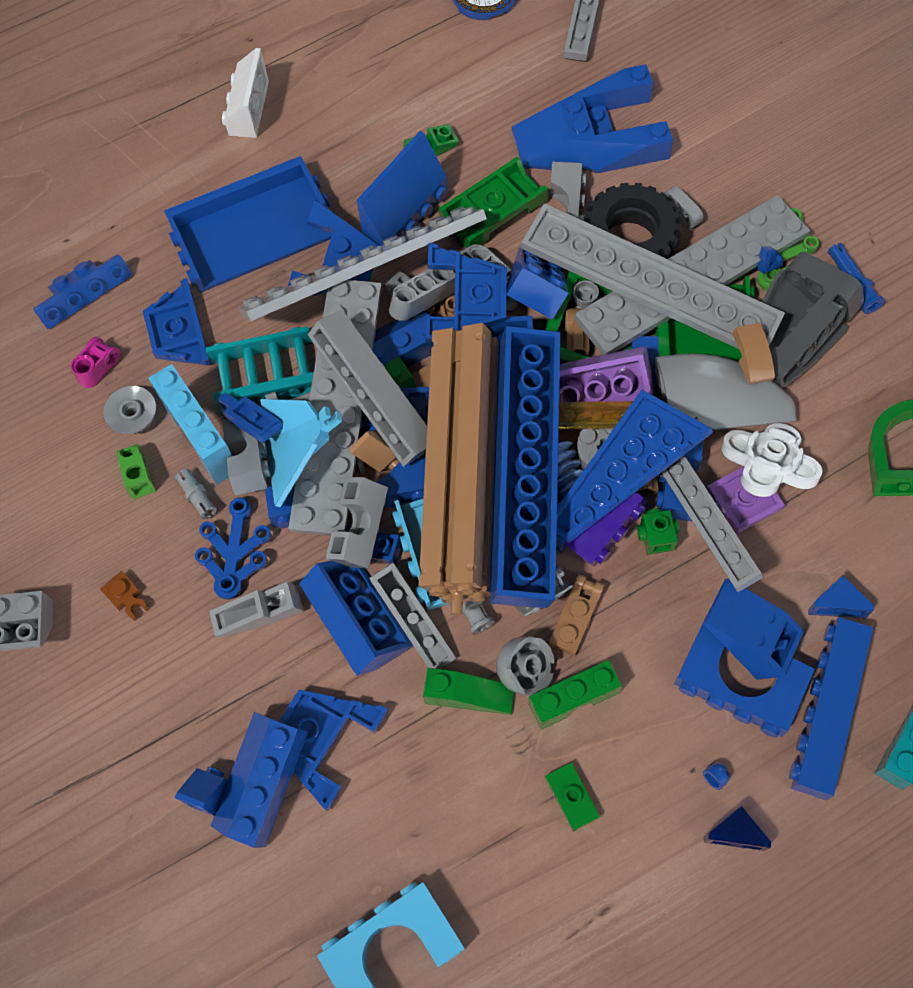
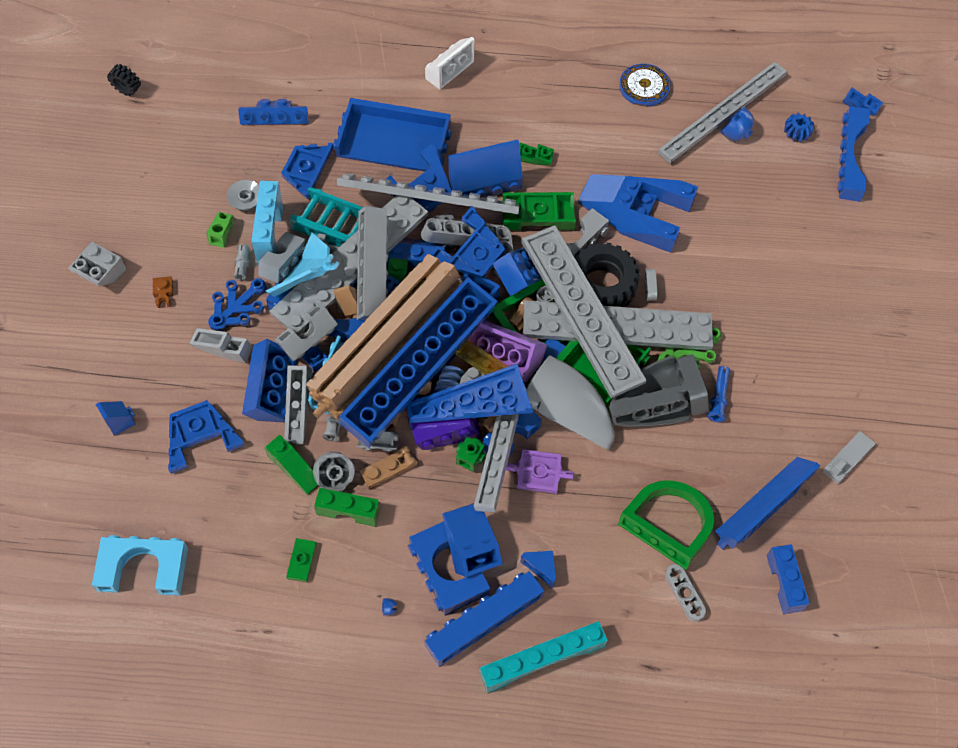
camera: 30 degrees right, 5 degrees down
dark pink piece [71,337,120,388] -> none
blue slope [211,712,308,848] -> none
blue hinge [218,392,283,443] -> none
clear blue slope [704,806,771,851] -> none
white plant [721,423,822,497] -> none
medium nougat slope [732,323,775,385] -> none
blue tile [757,246,783,274] -> none

